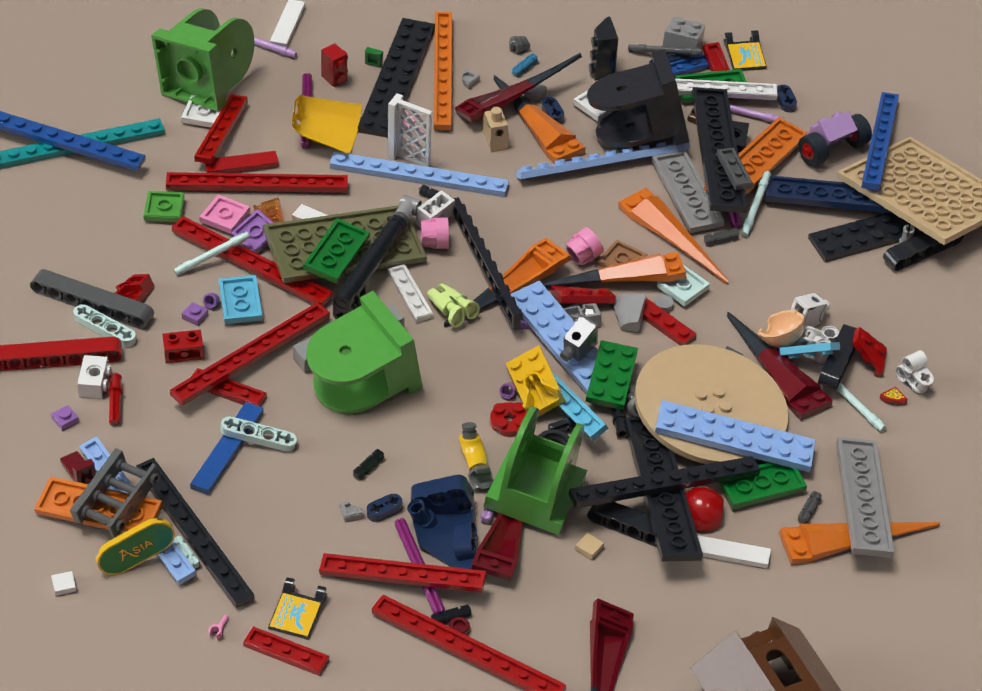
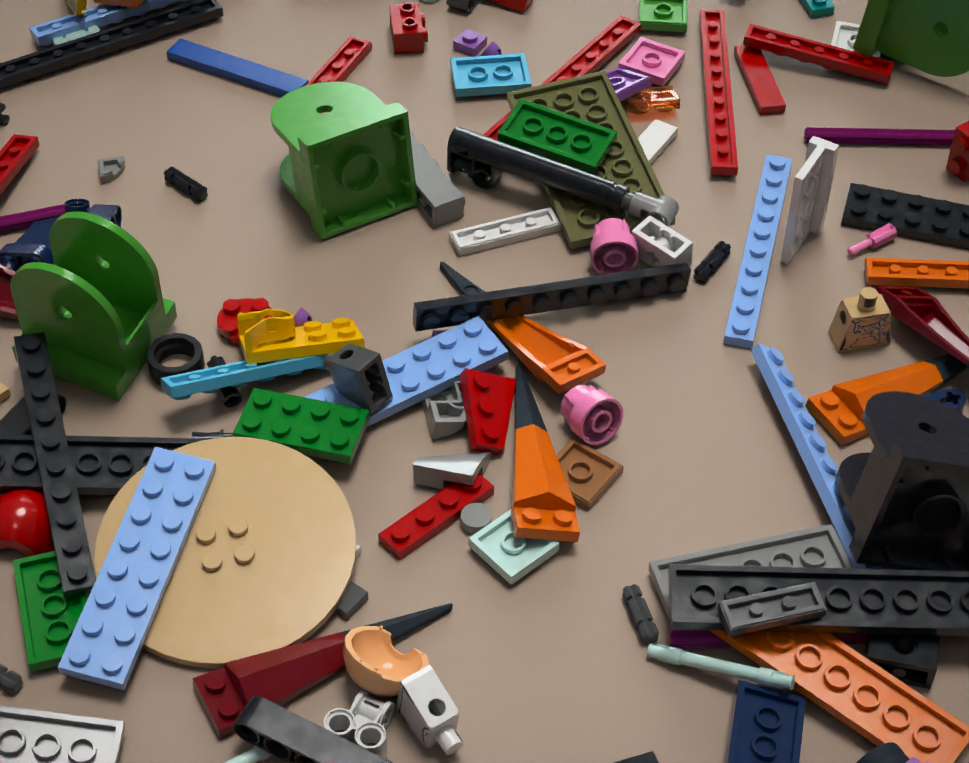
camera: 95 degrees right, 0 degrees up
red plate [170,302,330,406] -> none
light aqua piece [174,231,250,276] -> none
light aqua beam [220,416,297,452] -> none
yellow piece [291,95,362,154] -> none
dark blue beam [367,494,402,522] -> none
yellowish green piece [427,283,480,328] -> none
piece [459,422,494,490] -> none
orange plate [618,187,728,284] -> none
medium azure plate [780,342,840,359] -> none

